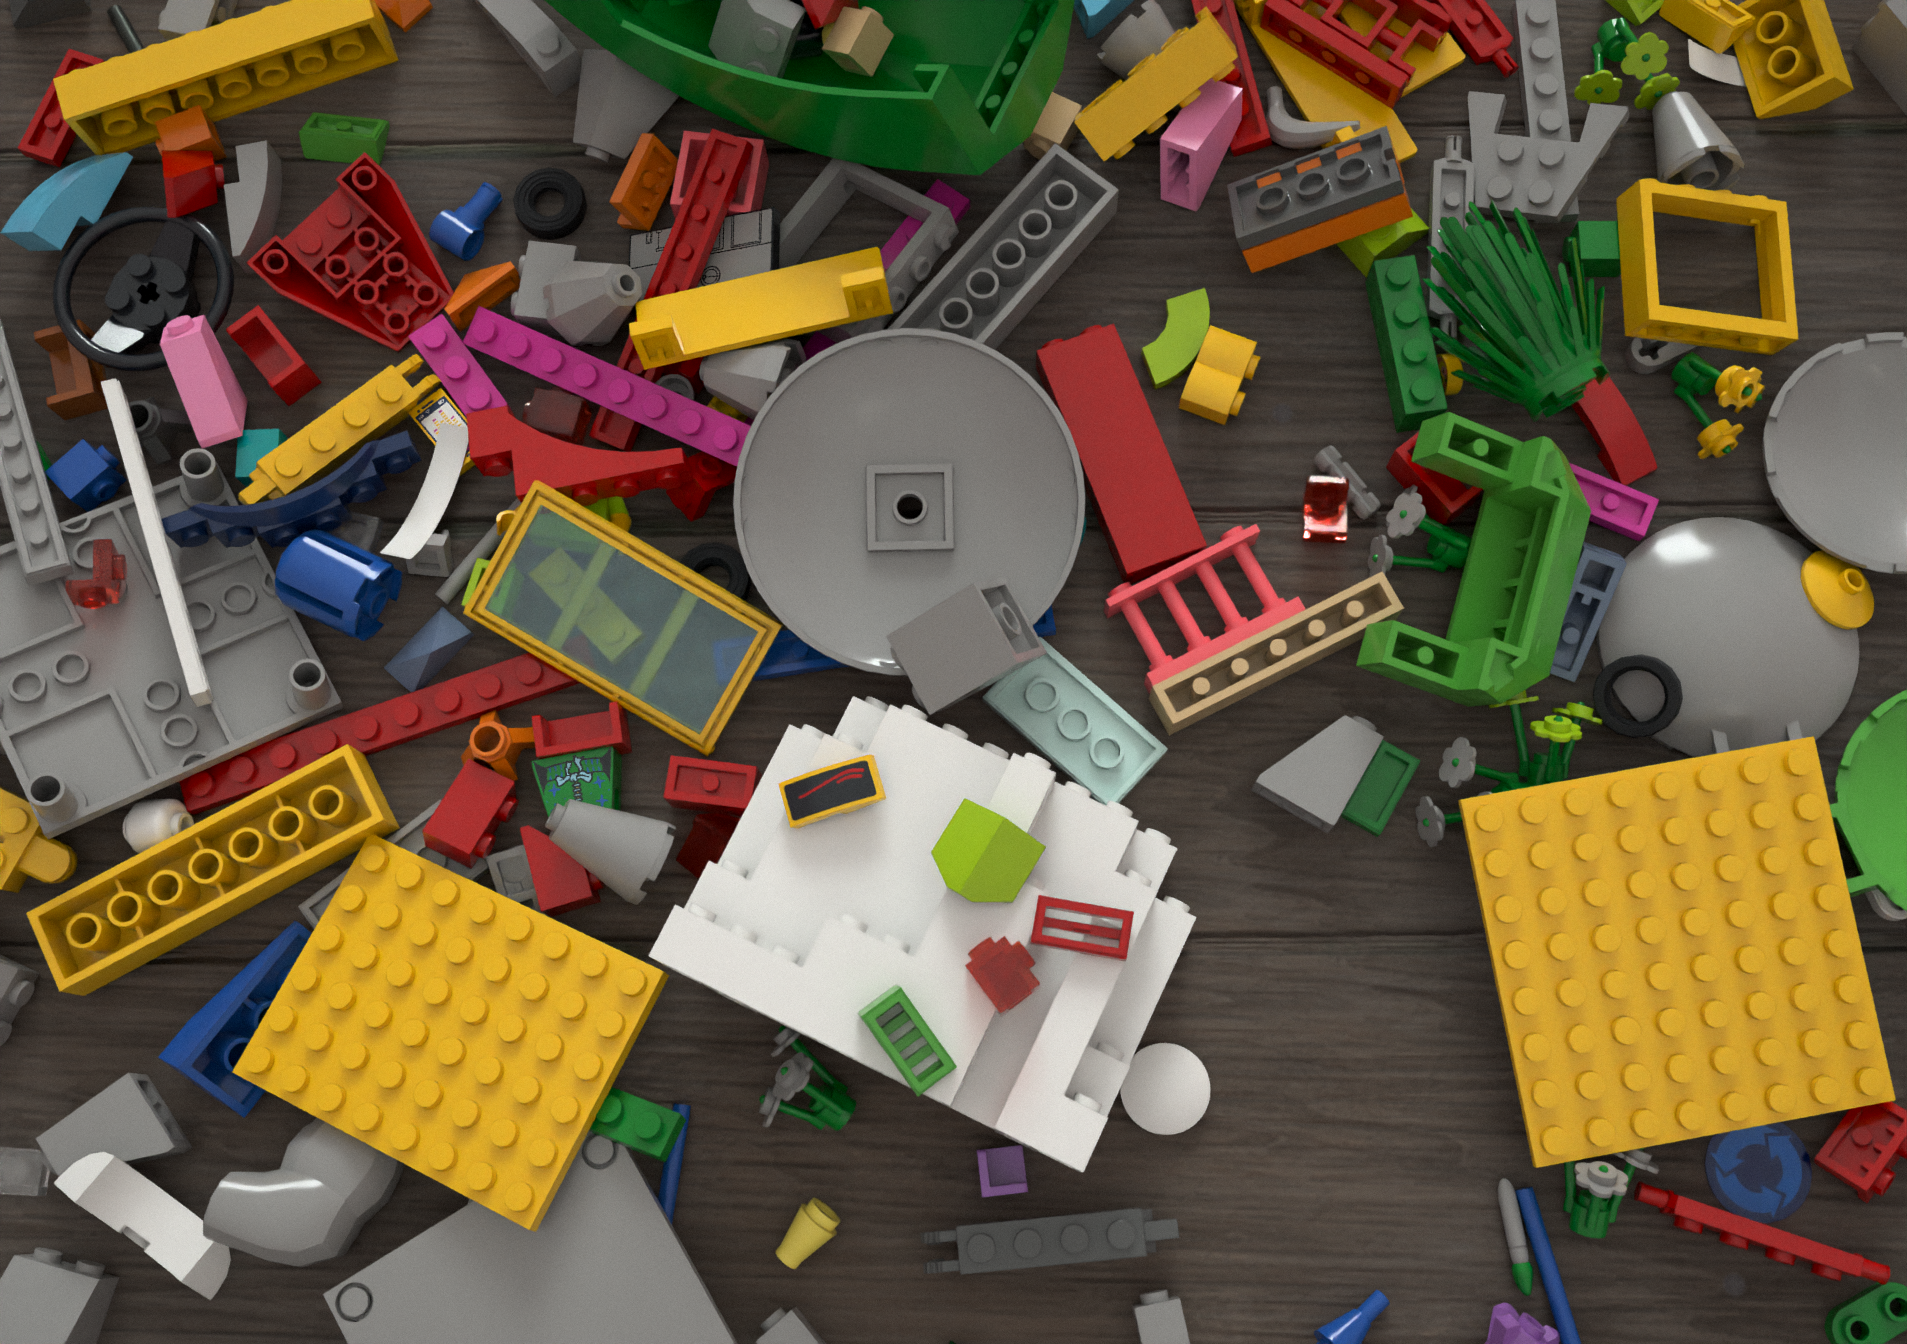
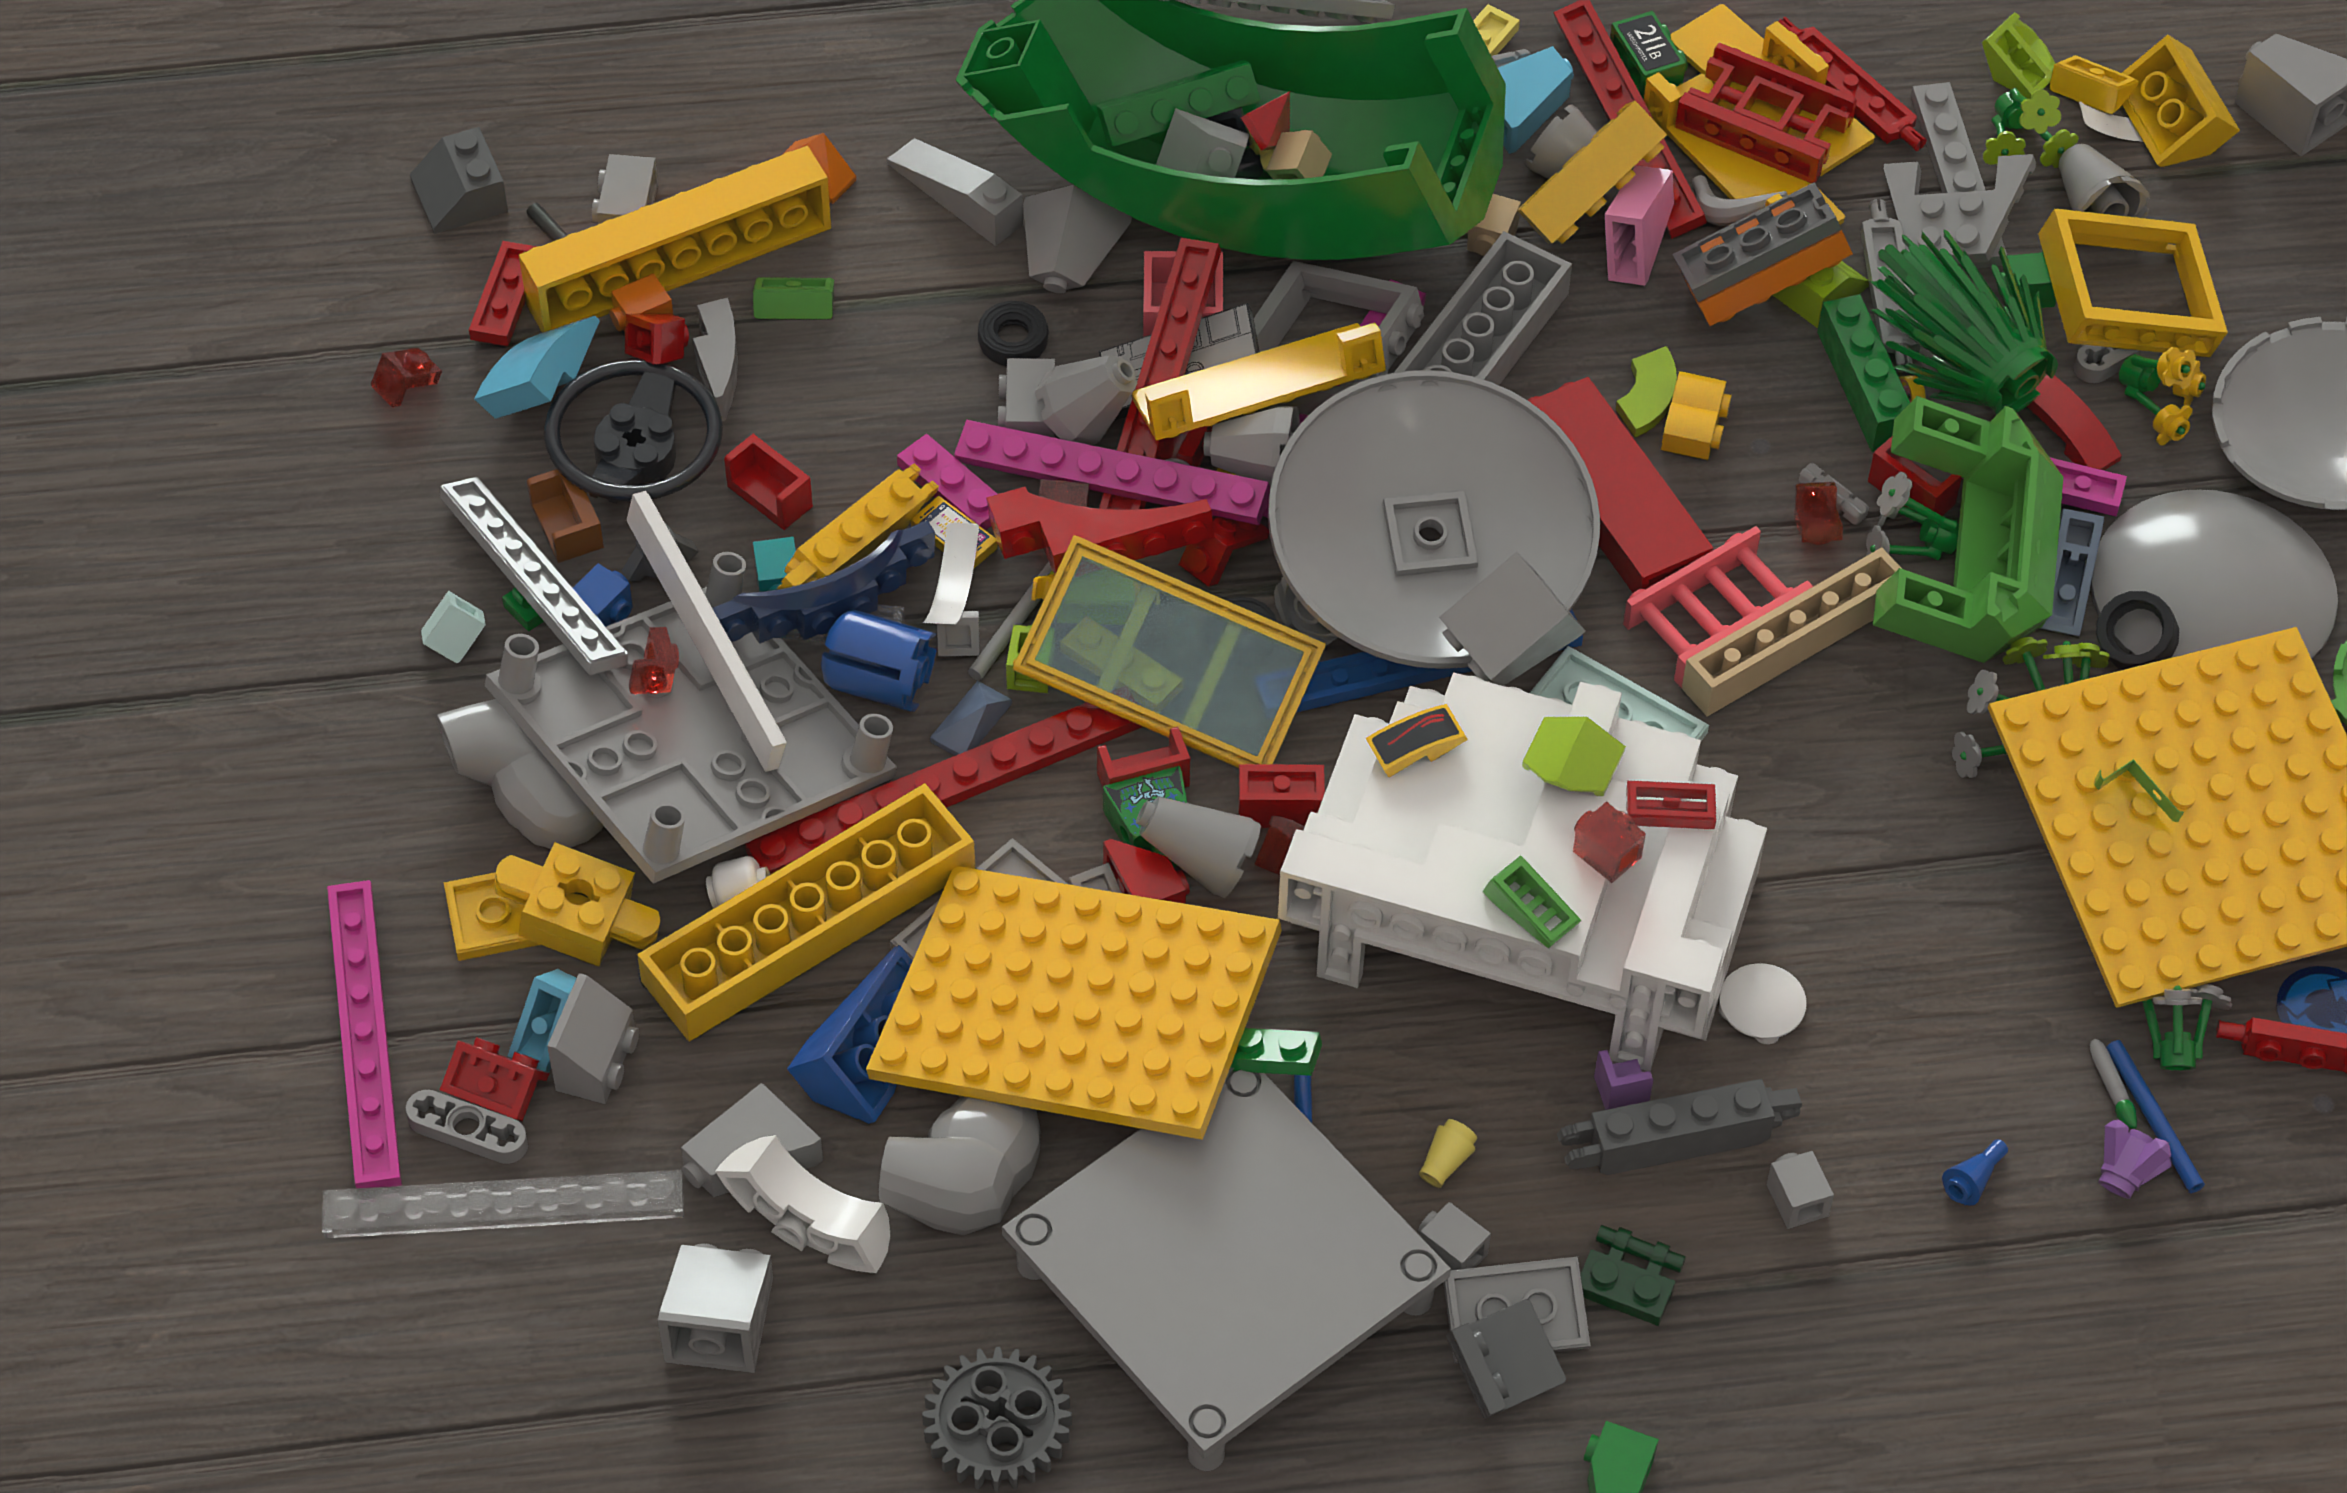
camera: 15 degrees left, 20 degrees down
bright pink slope [160,315,248,449] -> none
red wedge [246,152,454,353] -> none
red brick [422,759,519,869] -> none
blue pin [429,182,503,261] -> none
orange slope [444,261,521,332] -> none
orange rock [461,710,535,781] -> none
orange bracket [609,133,678,231] -> none
plant [759,1025,856,1131] -> none
light grey slope [1251,715,1384,833] -> none
green tile [1340,739,1421,837] -> none
yellow dish [1801,550,1874,630] -> none
none -> bright green piece [2094,759,2184,822]

